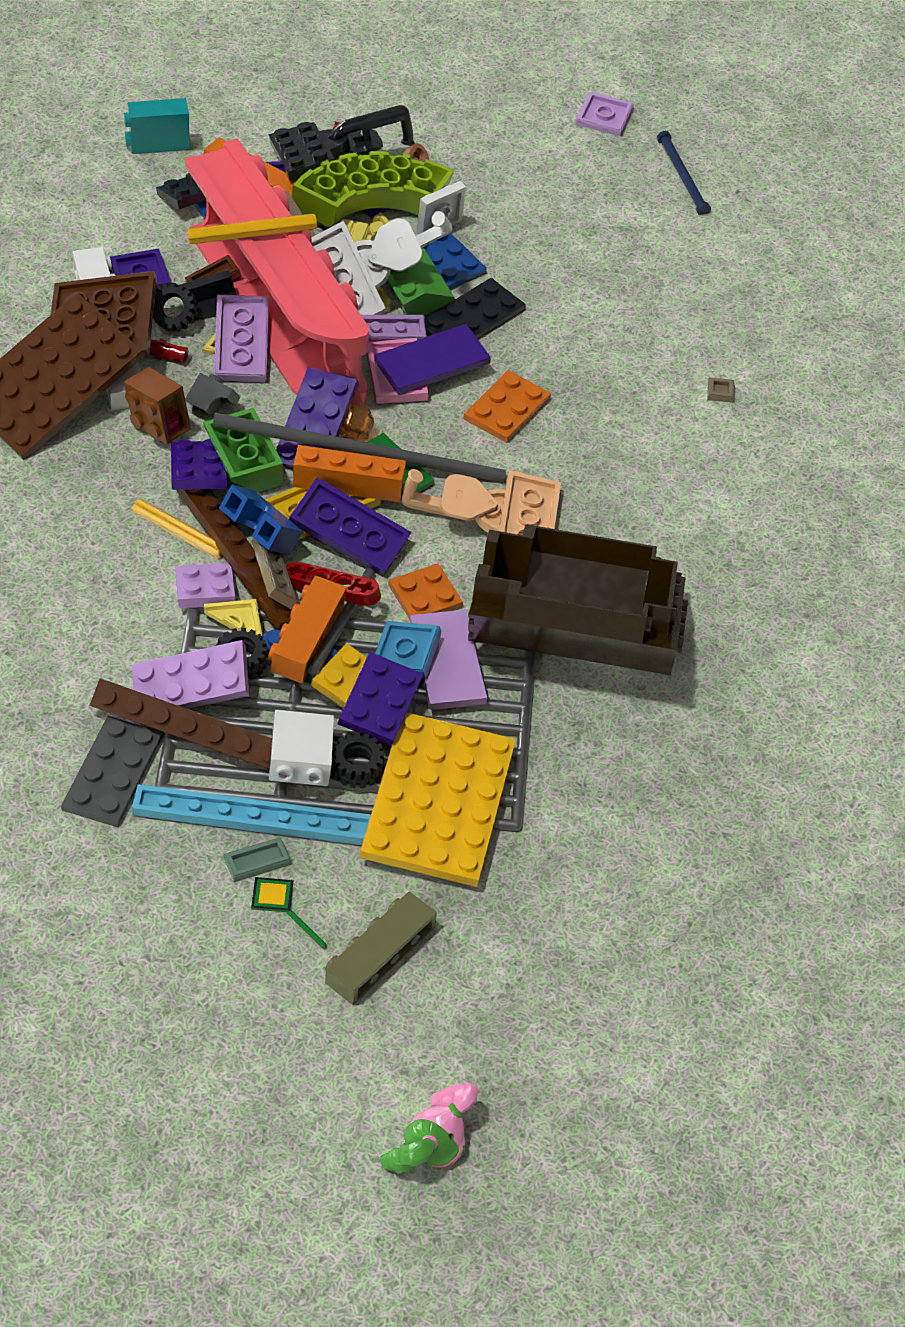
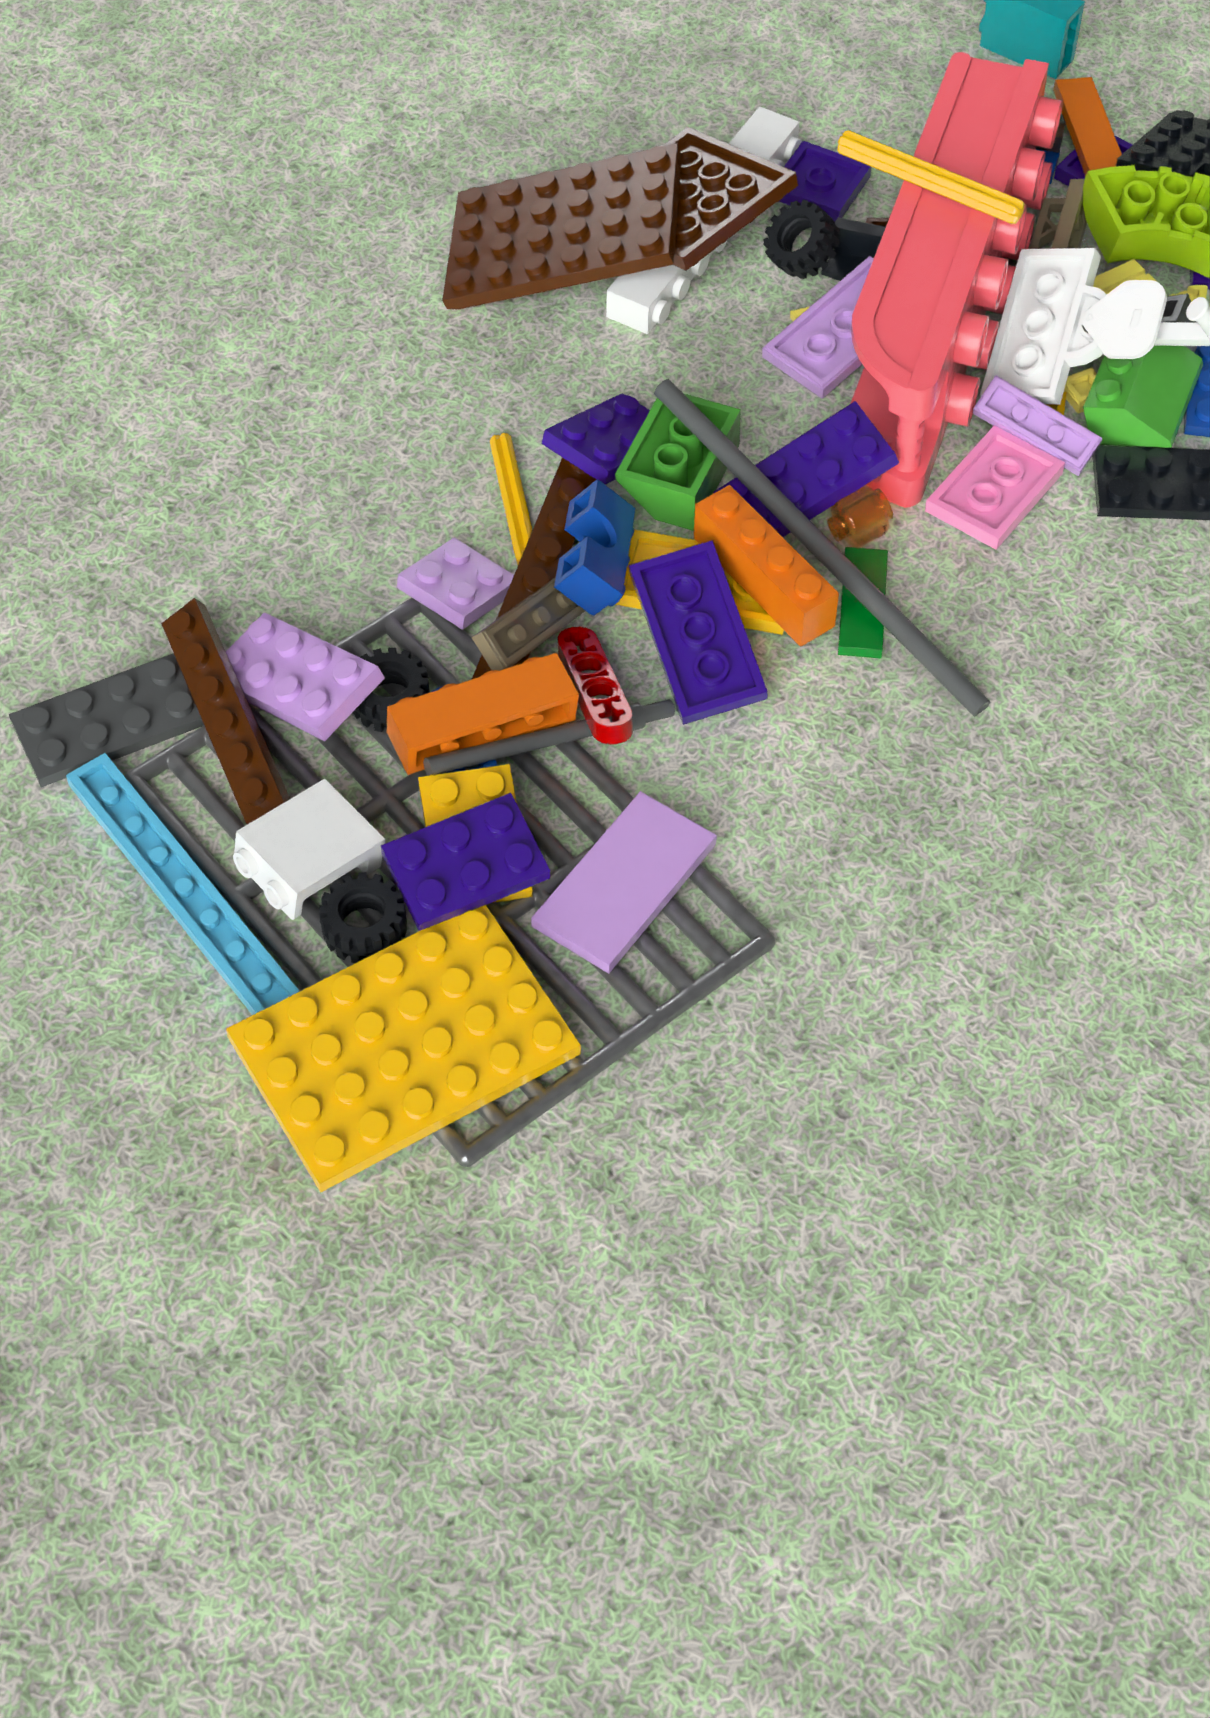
camera: 50 degrees right, 5 degrees up
dark orange piece [124,367,191,444] -> none
red pin [149,339,189,364] -> none
dark grey brick [185,373,241,418] -> none
light yellow tile [204,599,262,635] -> none
sand green tile [224,837,291,882] -> none
piece [251,877,327,948] -> none
olive brick [325,891,437,1005] -> none
dark purple tile [374,324,491,395] -> none
dark azure plate [375,621,442,678] -> none
orange plate [388,563,463,620] -> none
light nougat plate [401,469,561,535] -> none
orange plate [463,370,551,443] -> none
dark brown panel [468,524,688,676] -> none

